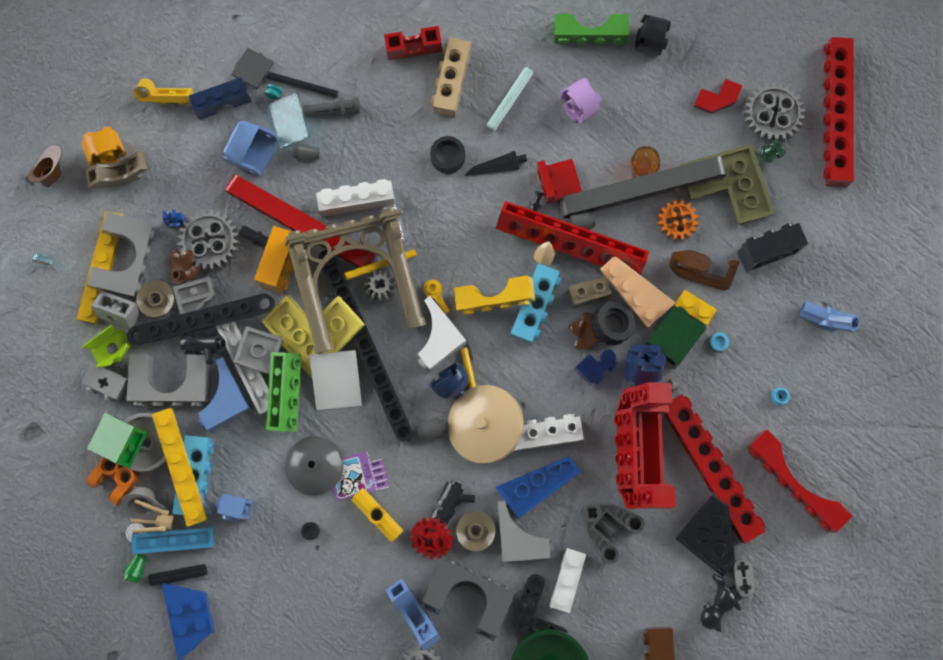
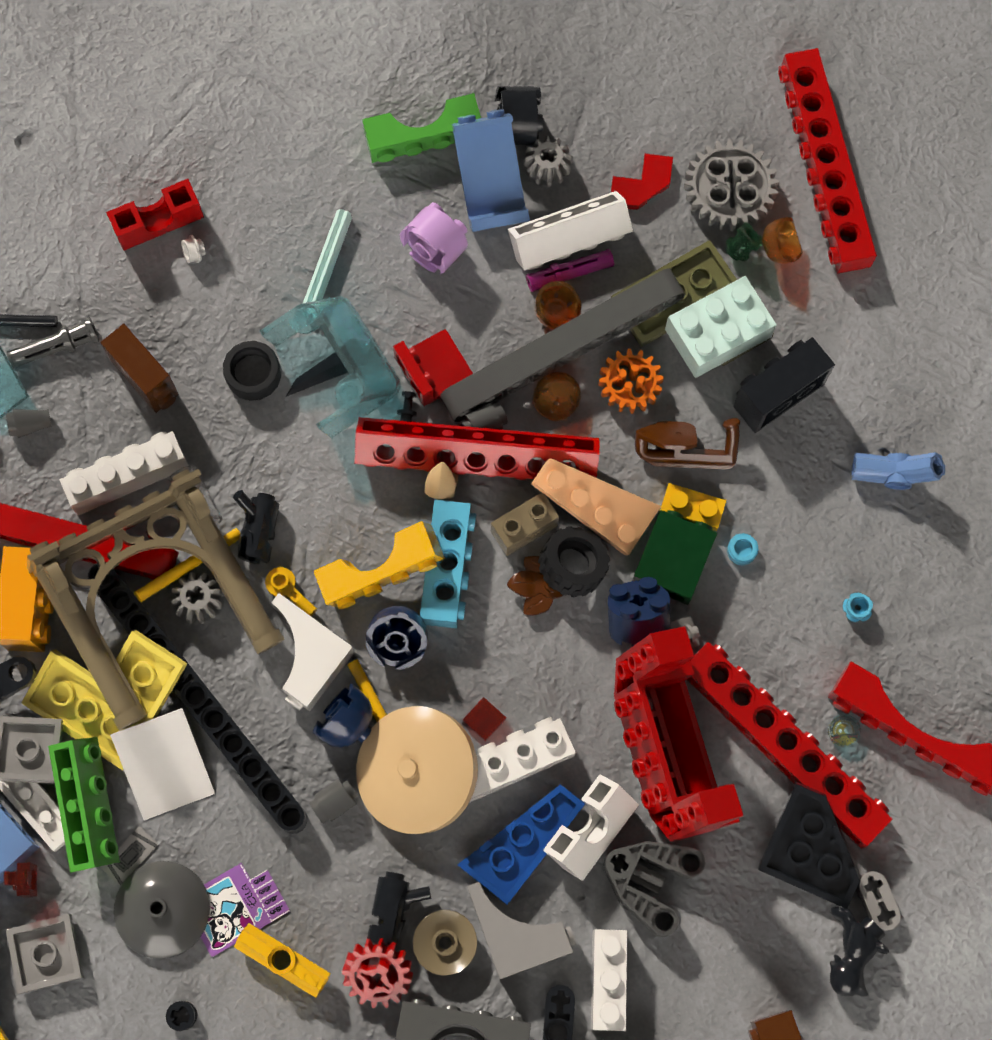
camera: 20 degrees left, 5 degrees down
medium blue brick [216,494,254,521] -> none
tan brick [431,37,471,117] -> none
clear blue brick [574,350,618,386] -> none
none -> clear red plate [4,862,37,898]
none -> light grey plate [6,913,84,994]
none -> reddish brown brick [100,324,179,413]
none -> sticker [101,826,158,885]
none -> white plate [181,235,205,263]
none -> black piece [233,490,280,564]
none -> clear light blue windscreen [259,296,401,438]
none -> dark blue cylinder [366,606,428,670]
none -> medium blue panel [452,109,530,232]
none -> clear red tile [463,697,506,742]
none -> white brick [508,191,633,270]
none -> light grey gear [524,136,573,187]
none -> magenta pin [526,248,614,292]
none -> clear orange helmet [532,372,581,421]
none -> white arch [543,774,639,881]
none -> light aqua brick [665,276,777,378]
none -> clear orange helmet [762,217,803,264]
none -> clear light blue tile [828,714,861,747]

